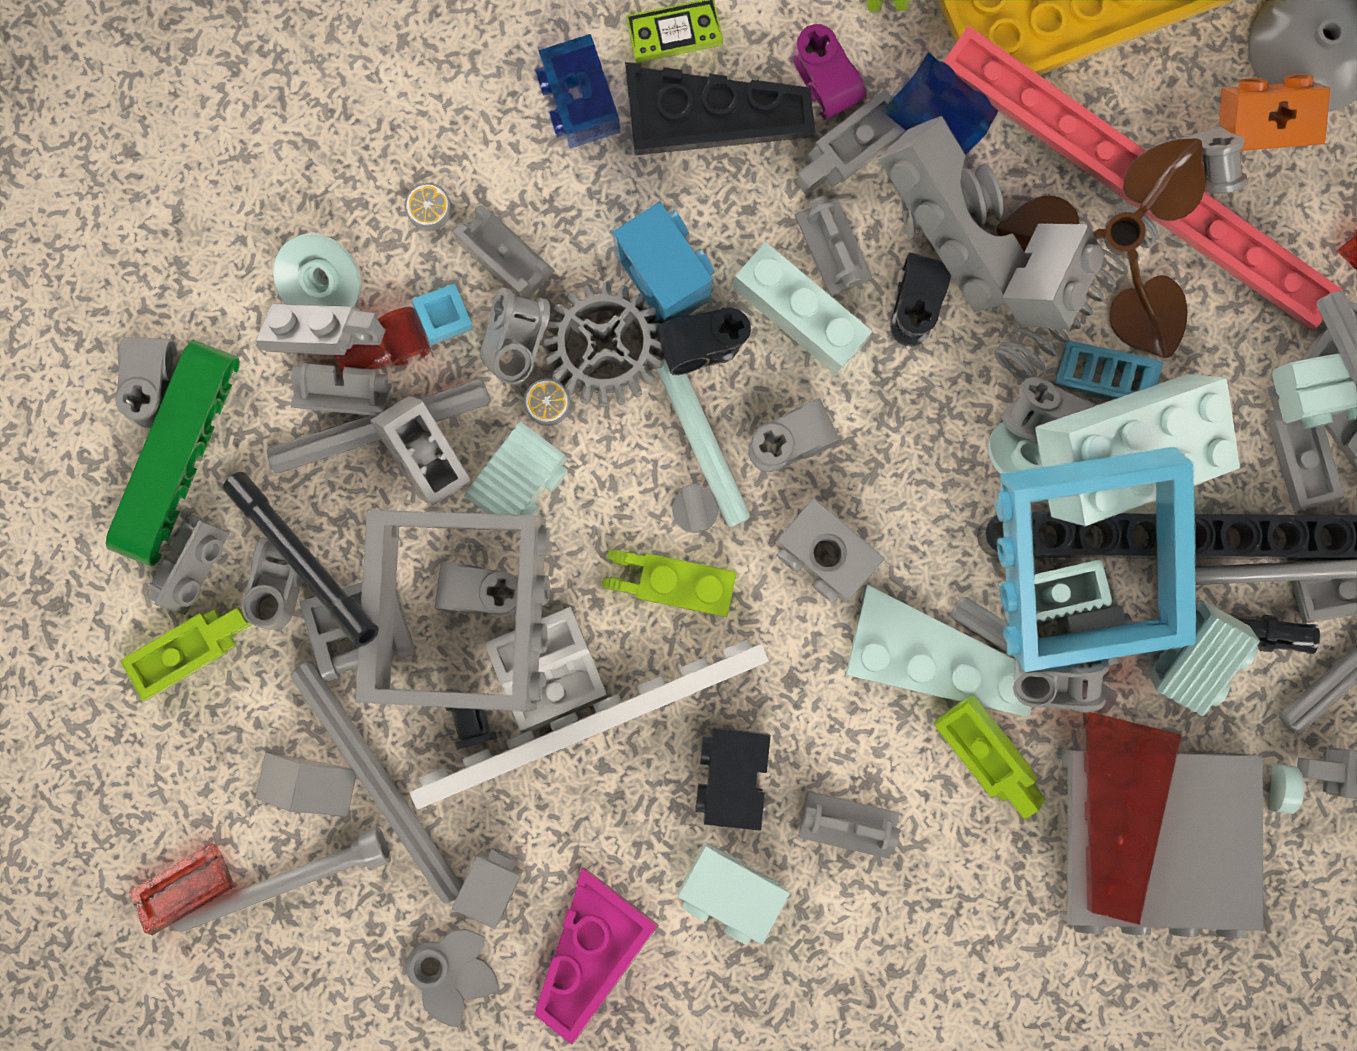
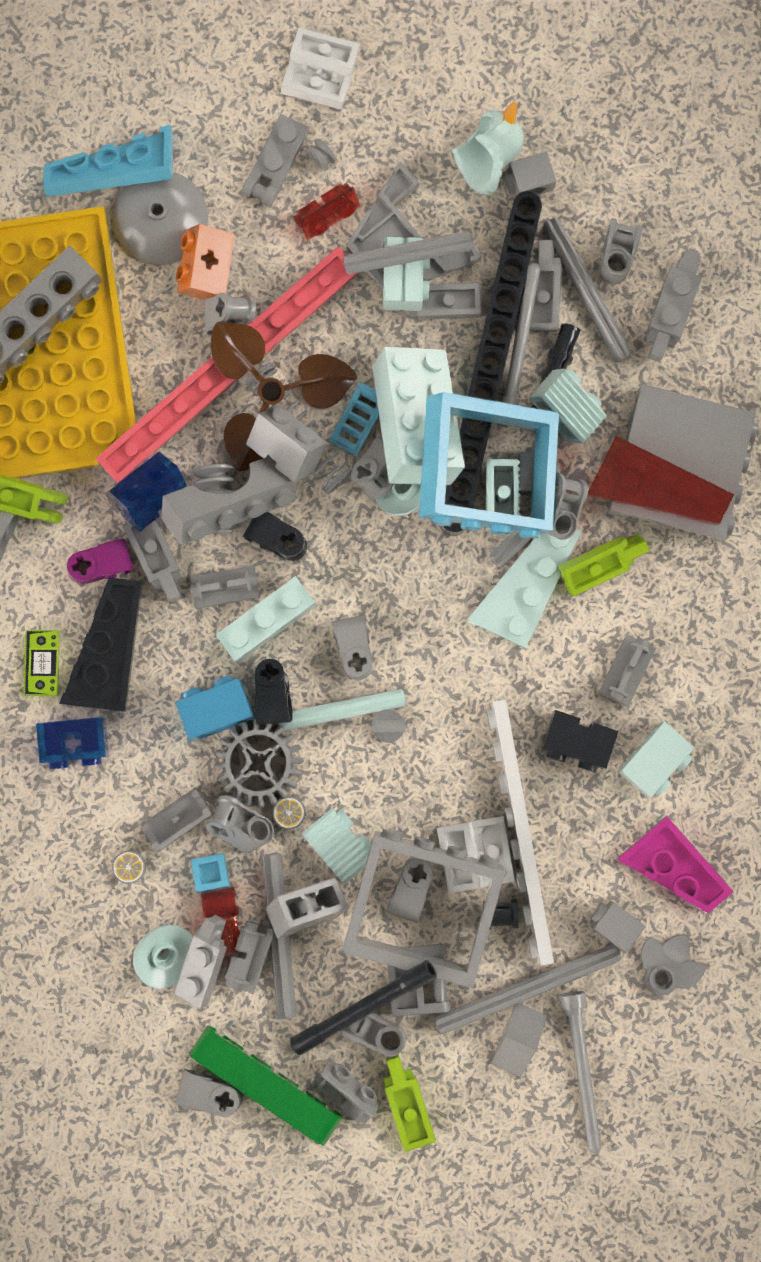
camera: 80 degrees left, 0 degrees up
clear red tile [129,843,235,936] -> none
lime hinge [601,549,737,618] -> none
light grey brick [774,498,885,603] -> none
light aqua tile [1268,763,1304,814] -> none

